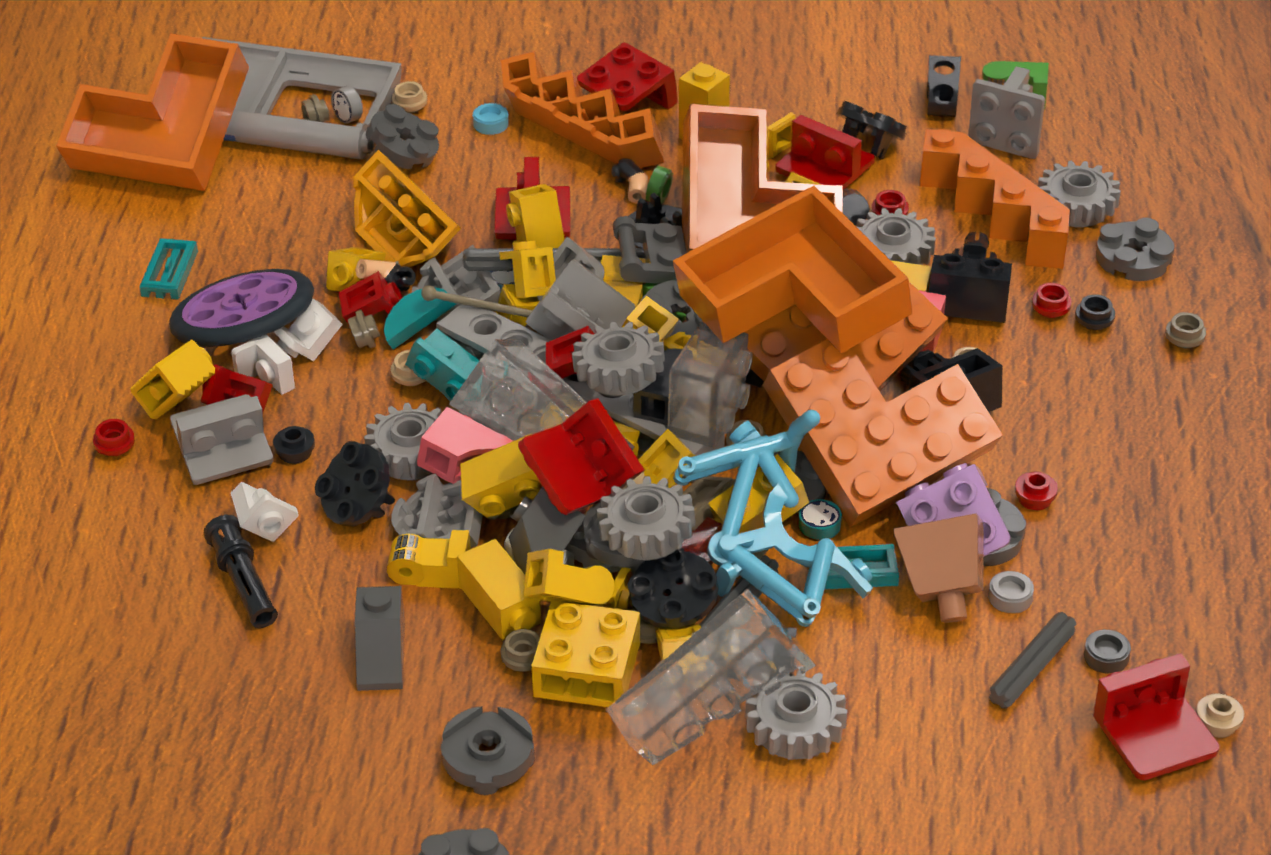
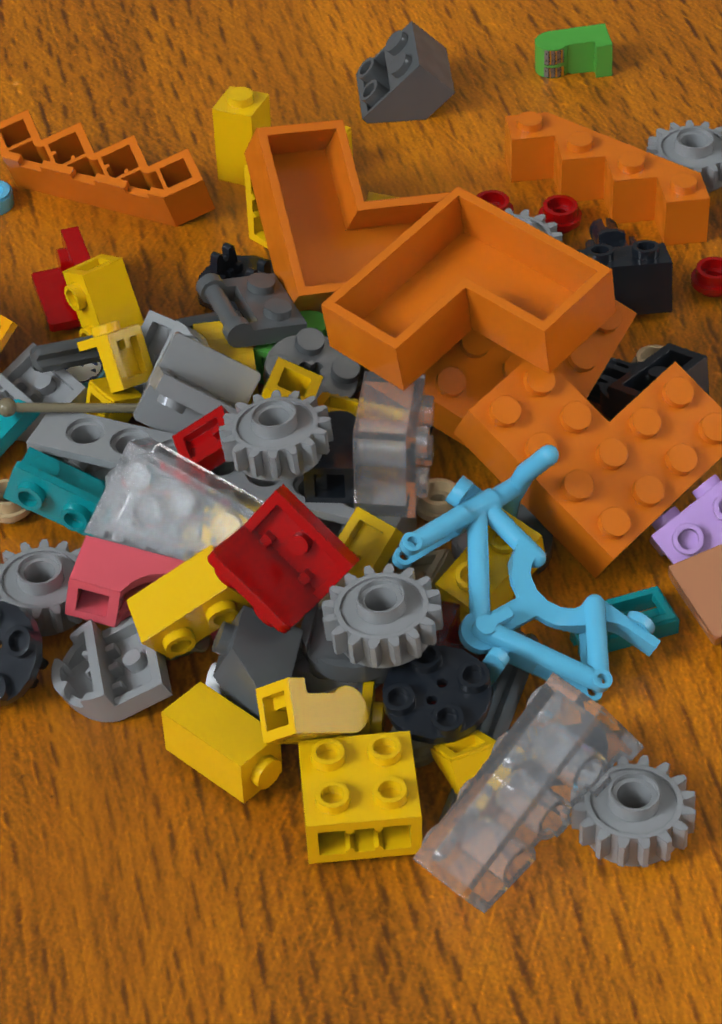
camera: 15 degrees left, 0 degrees up
dark grey slope [355,586,405,691] -> none
yellow leg [386,530,471,589] -> none
dark grey plate [441,707,535,795] -> none
dark tan plate [501,629,540,671] -> none
red bracket [577,42,678,111] -> none
arm [611,158,648,204] -> none
bright green tile [646,166,673,204] -> none
red bracket [775,114,875,190] -> none
tile [799,499,842,540] -> none
black plate [836,101,907,159] -> none
black leg [927,55,961,117] -> none
light grey bracket [968,66,1045,159] -> none
none -> dark grey slope [356,21,455,124]
none -> red plate [538,195,582,234]

